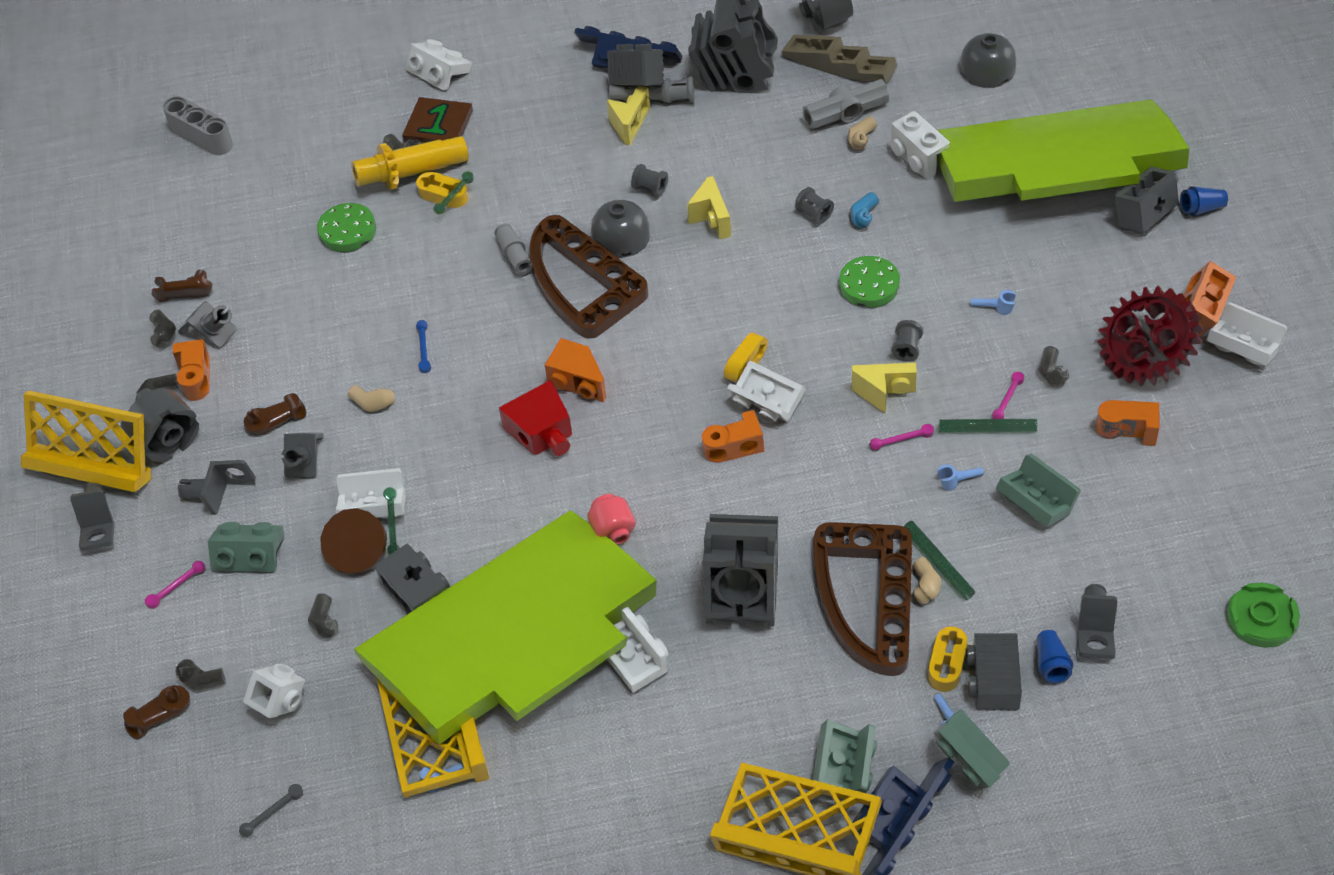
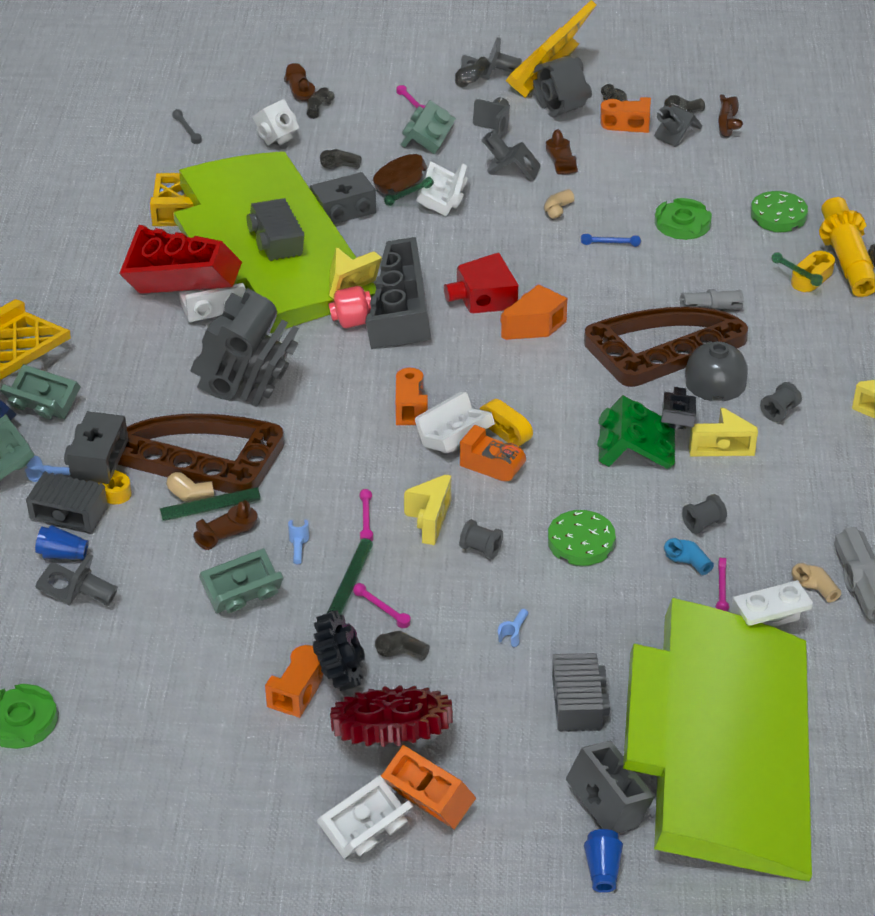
camera: 100 degrees right, 10 degrees down
none -> dark grey brick [64,411,128,484]
none -> red wedge [119,225,242,294]
none -> reddish brown piece [193,500,258,550]
none -> dark grey brick [247,198,304,261]
none -> black gear [313,610,365,692]
none -> light yellow slope [329,248,382,299]
none -> dark grey wedge [365,237,431,349]
none -> clear smoke arm [455,57,490,87]
none -> orange leg [460,425,526,481]
none -> dark grey brick [552,653,610,732]
none -> green bracket [597,395,675,469]
none -> bright green tile [654,198,712,240]
none -> black hinge [661,387,696,429]
none -> dark pink hinge [715,557,729,612]

